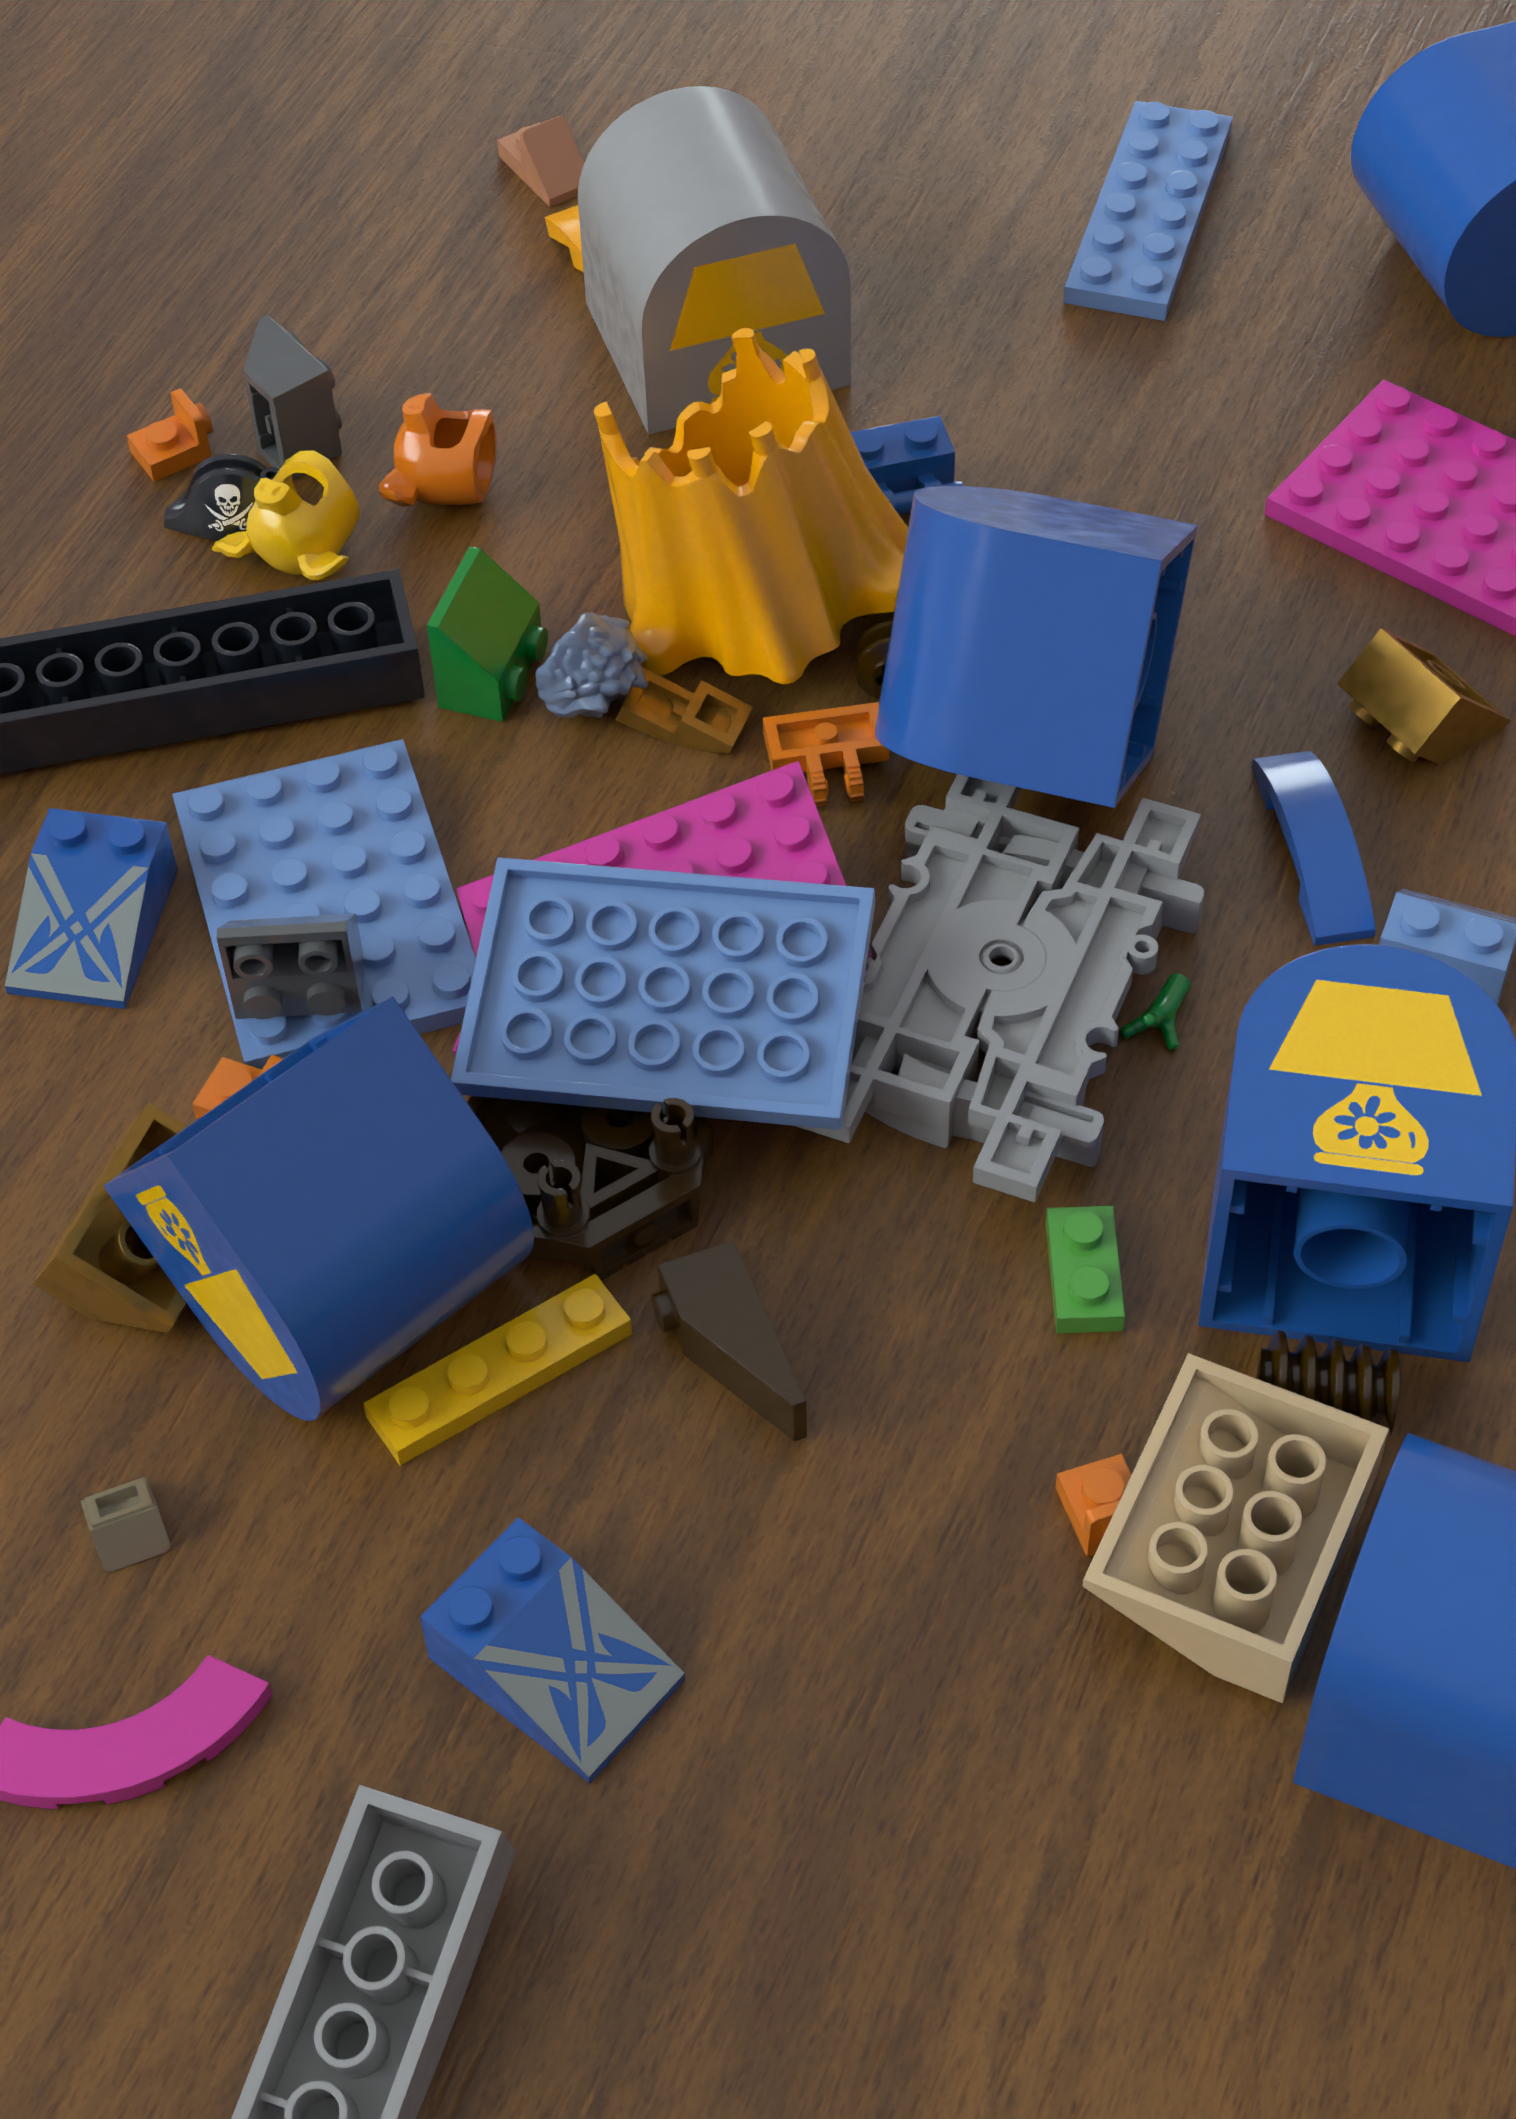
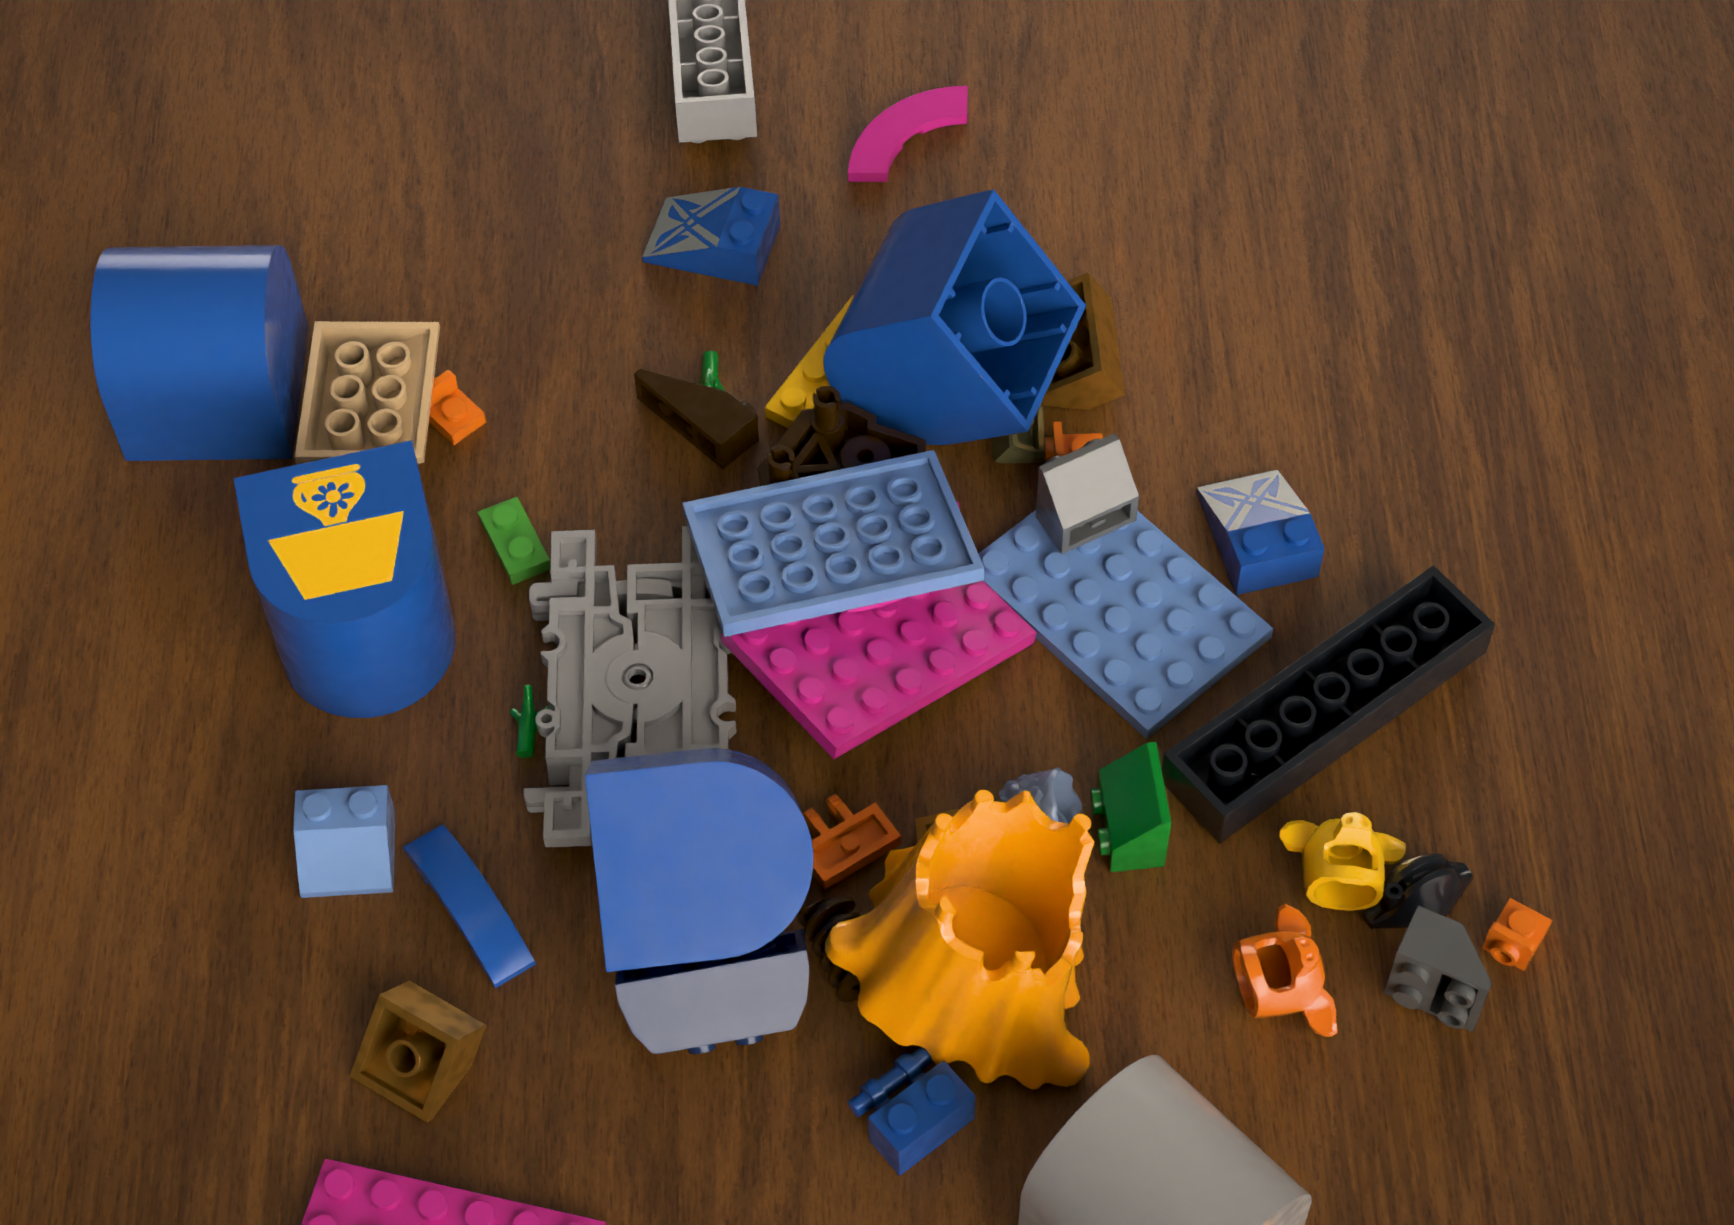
camera: 155 degrees right, 5 degrees up
none -> green bar [698,351,726,391]

